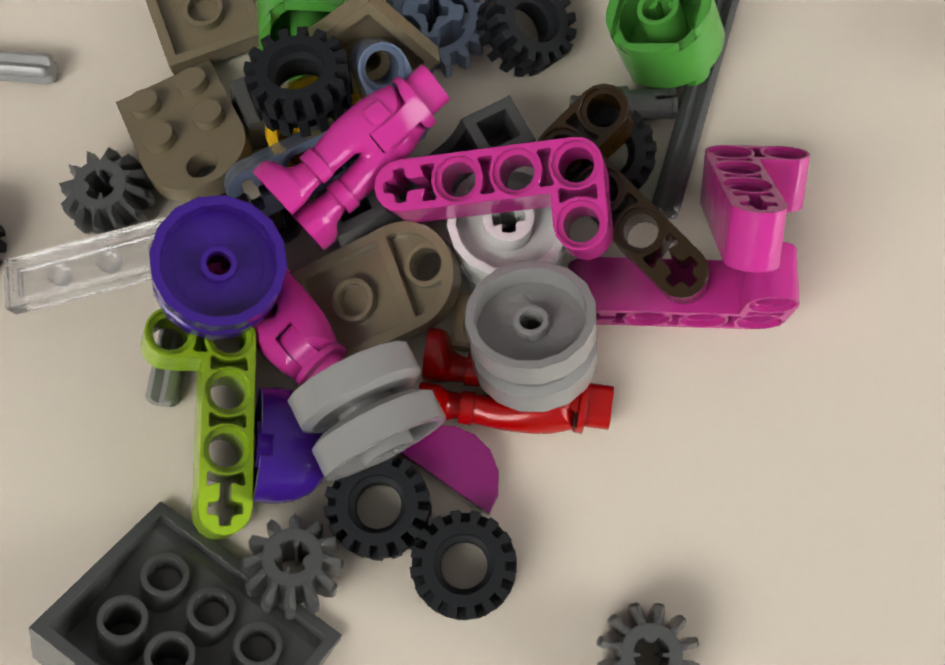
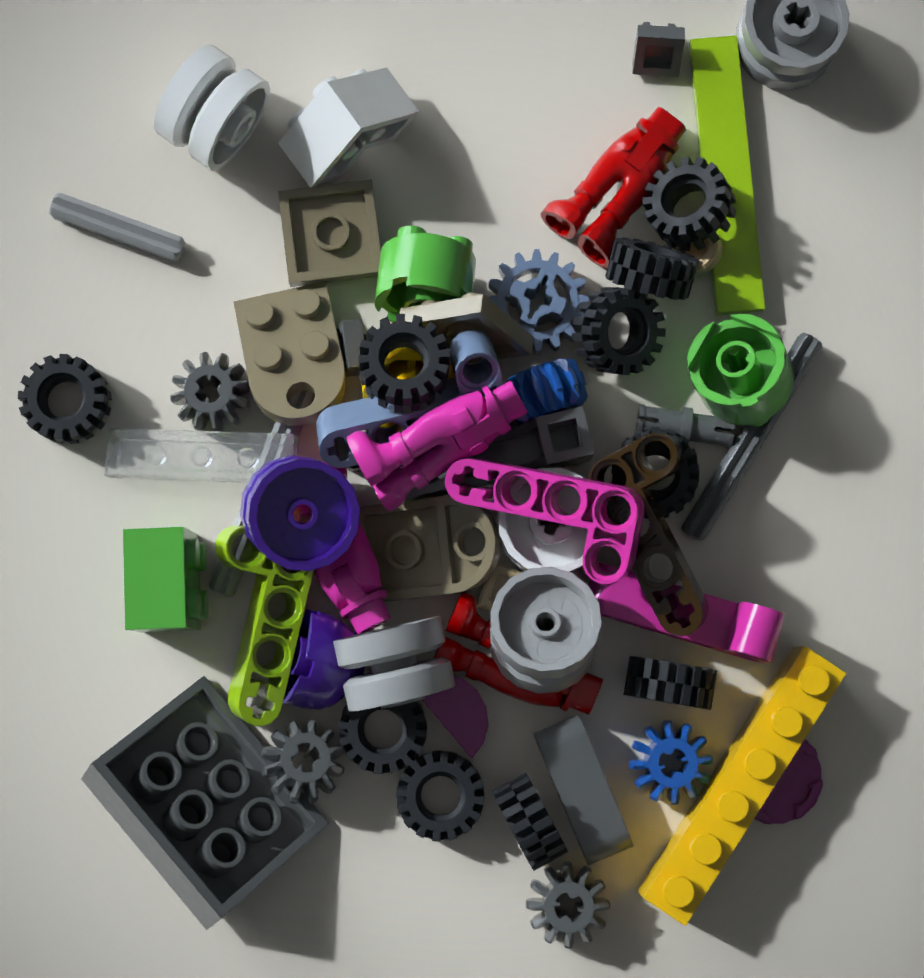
camera: 10 degrees right, 10 degrees up
dark pink beam [700,145,810,273] -> none
none -> bright green brick [123,527,209,633]
none -> black tyre [491,772,569,871]
none -> blue gear [505,358,588,424]
none -> dark grey beam [533,714,634,866]
none -> black tyre [623,656,717,710]
none -> blue gear [628,720,713,805]
none -> yellow brick [637,646,847,926]
none -> magenta tile [754,739,823,824]

